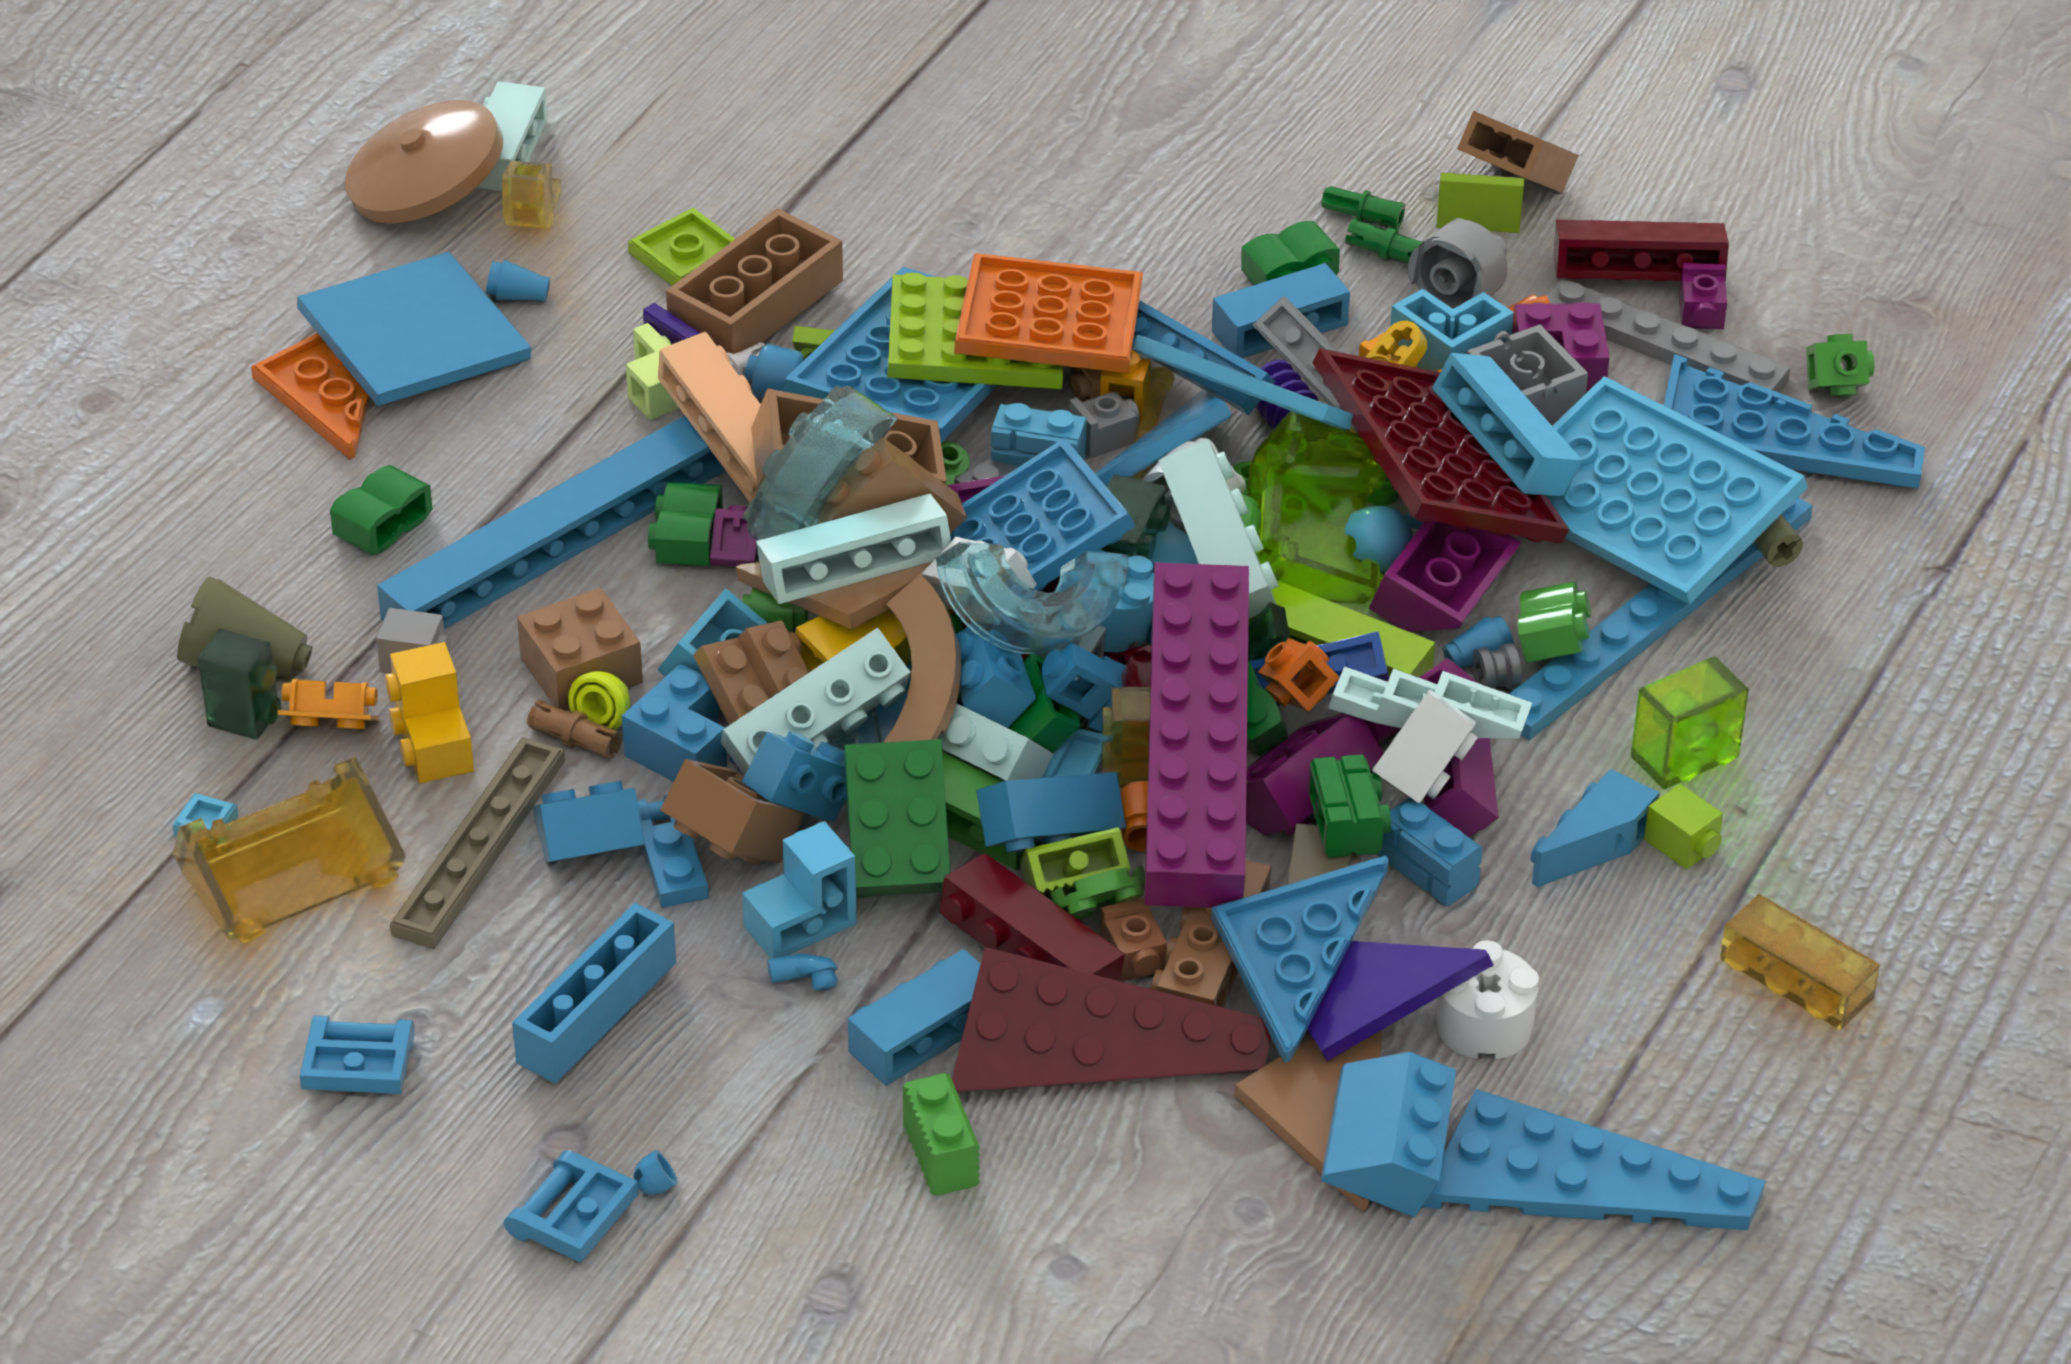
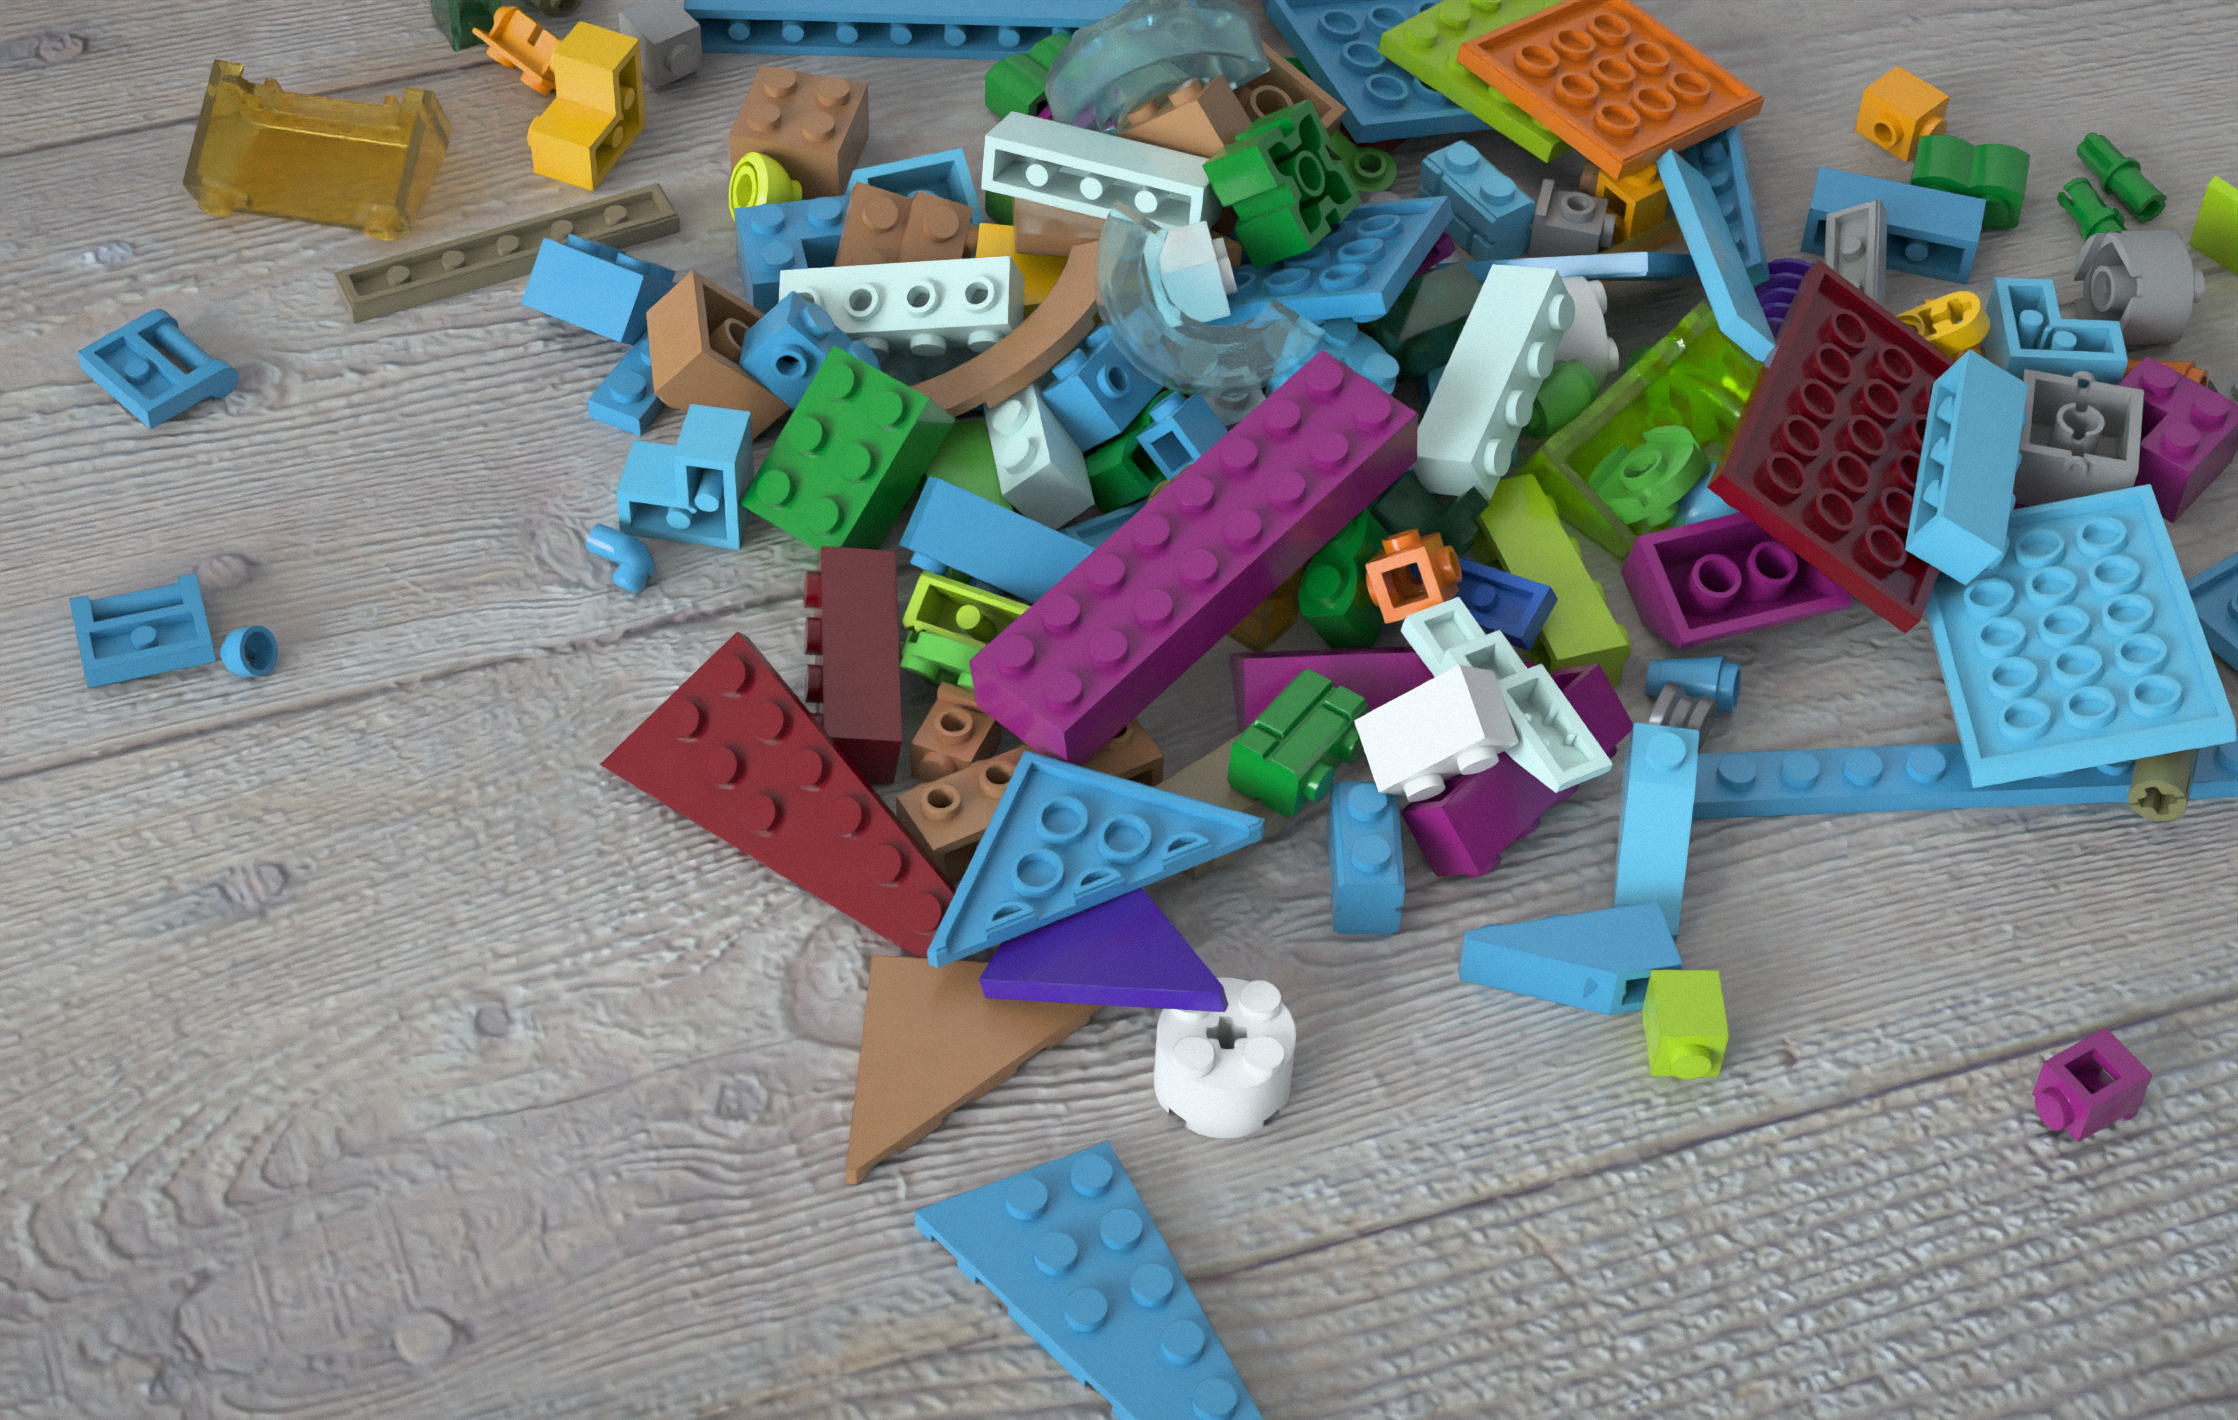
camera: 40 degrees right, 5 degrees up
medium azure tile [172,793,239,848] -> none
dark azure brick [512,902,676,1084] -> none
medium nougat pin [527,700,622,760] -> none
dark azure brick [848,949,980,1086] -> none
bright green brick [903,1073,980,1196] -> none
dark azure slope [1321,1052,1456,1217] -> none
bright green brick [1518,581,1591,663] -> none
clear neon green brick [1630,656,1749,790] -> none
clear yellow brick [1720,894,1880,1030] -> none
none -> green brick [1202,98,1362,269]
none -> bright green plate [1587,425,1711,526]
none -> medium azure slope [1612,722,1700,941]
none -> light orange brick [1855,66,1950,162]
none -> magenta brick [2032,1027,2152,1142]

